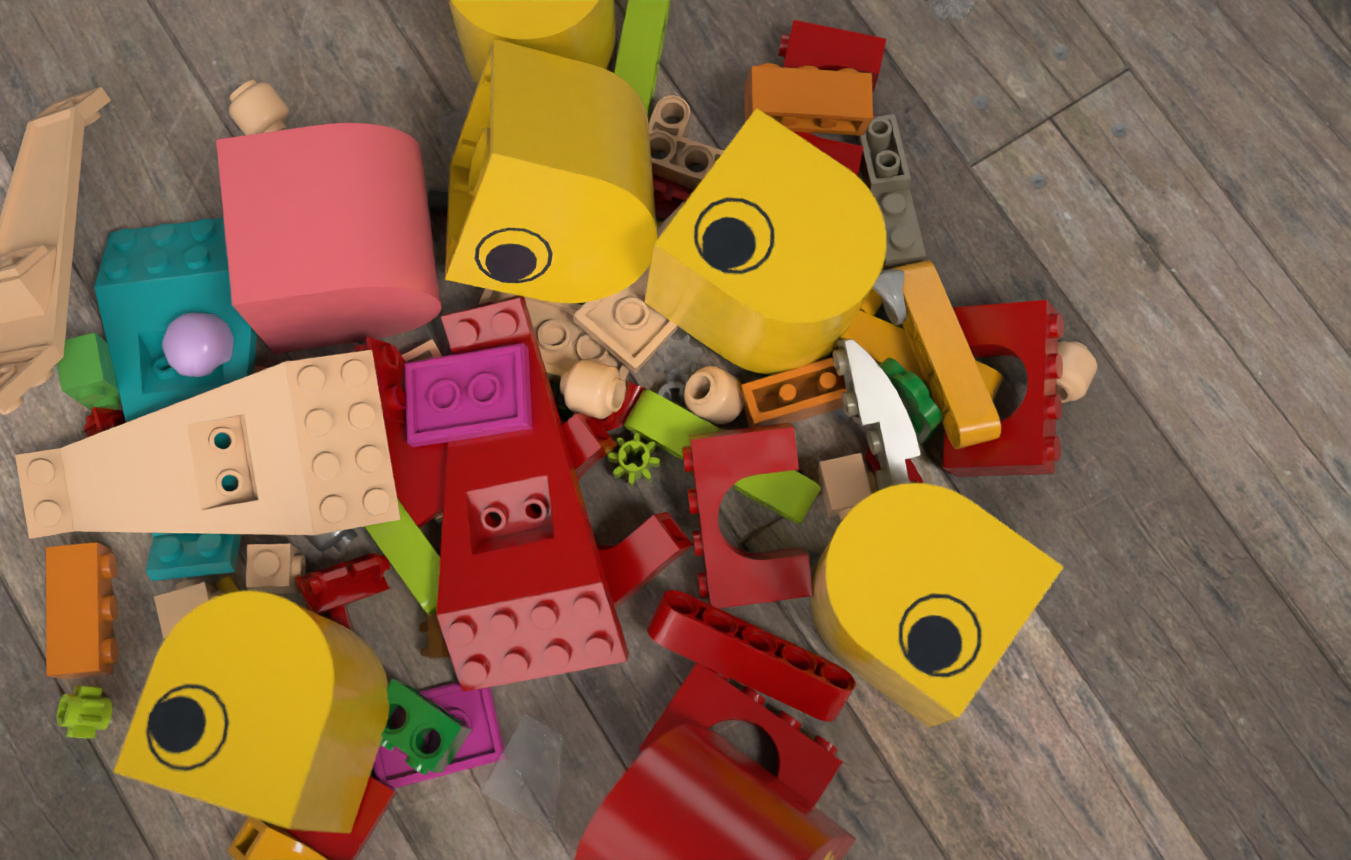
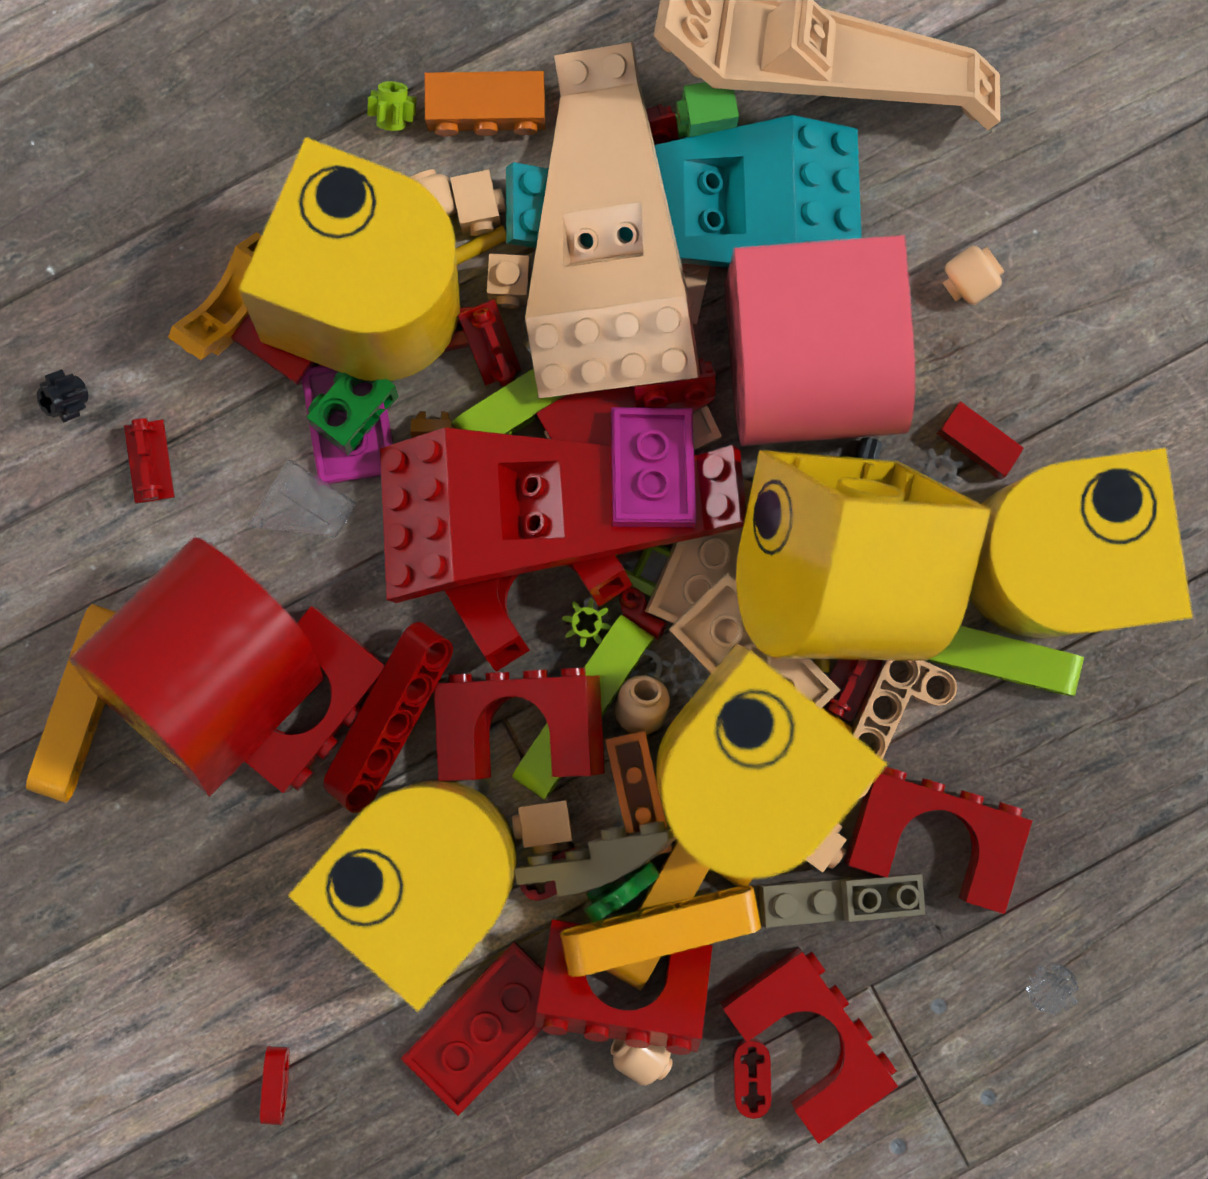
camera: 95 degrees right, 10 degrees up
lavender hair [162,313,234,377] -> none
light nougat head [560,359,626,419] -> none
orange brick [744,63,873,136] -> none
light grey piece [872,269,906,326] -> none
none -> red beam [260,1046,290,1125]
none -> red tile [401,941,544,1116]
none -> red arch [721,947,898,1144]
none -> red beam [733,1038,772,1119]
none -> red slope [936,401,1024,480]

